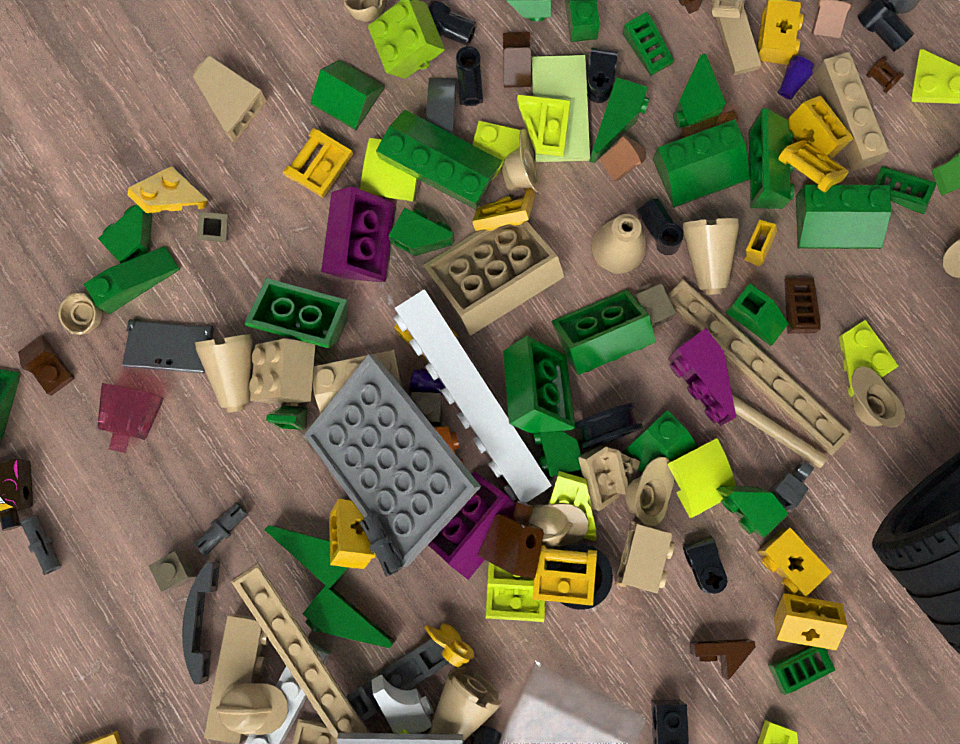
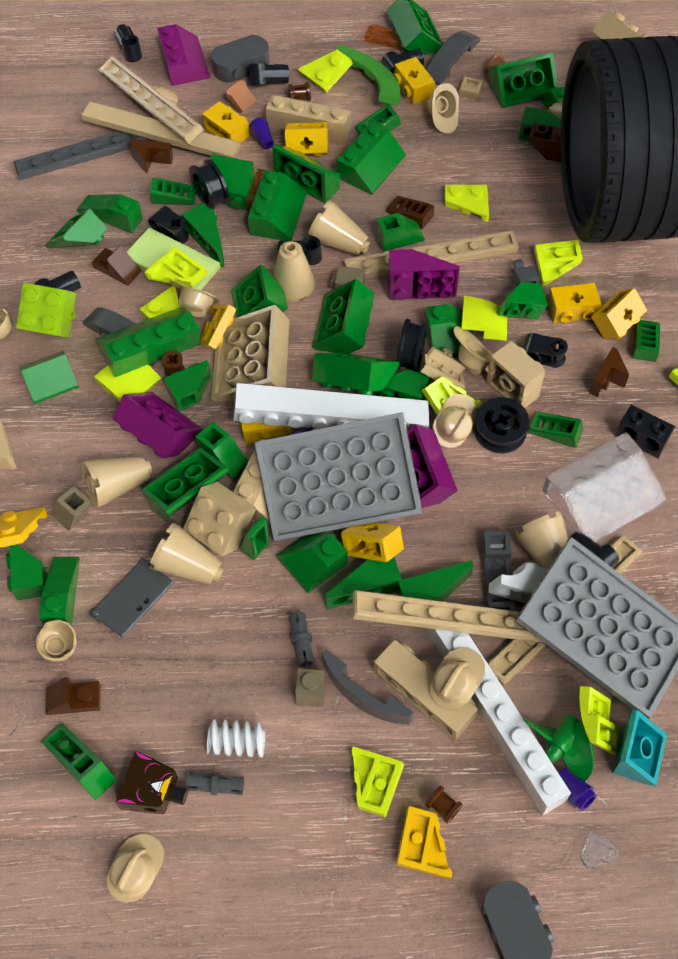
camera: 60 degrees left, 20 degrees down
clear pink torso [97,383,164,453] -> none
yellow plate [282,128,353,199] -> none
dark grey pin [359,513,403,577] -> none
yellow plate [424,623,474,667] -> none
black piece [456,46,483,106] -> none
reddish brown torso [478,501,544,578] -> none
neon yellow slope [486,561,547,622] -> none
yellow plate [532,545,597,605] -> none
nougat tile [599,136,646,181] -> none
tan piece [732,395,828,468] -> none
yellow piece [744,219,777,267] -> none
yellow plate [778,140,849,193] -> none
tan piece [852,367,905,427] -> none
none -> tan cone [80,456,152,508]
none -> reddish brown bush [162,350,185,377]
none -> black wheel [189,159,229,210]
none -> green slope [195,422,249,480]
none -> white piece [207,719,265,758]
none -> green slope [232,264,288,317]
none -> green slope [277,531,348,593]
none -> neon yellow wing [352,746,404,818]
none -> green slope [528,411,583,448]
none -> neon yellow wing [534,240,583,286]

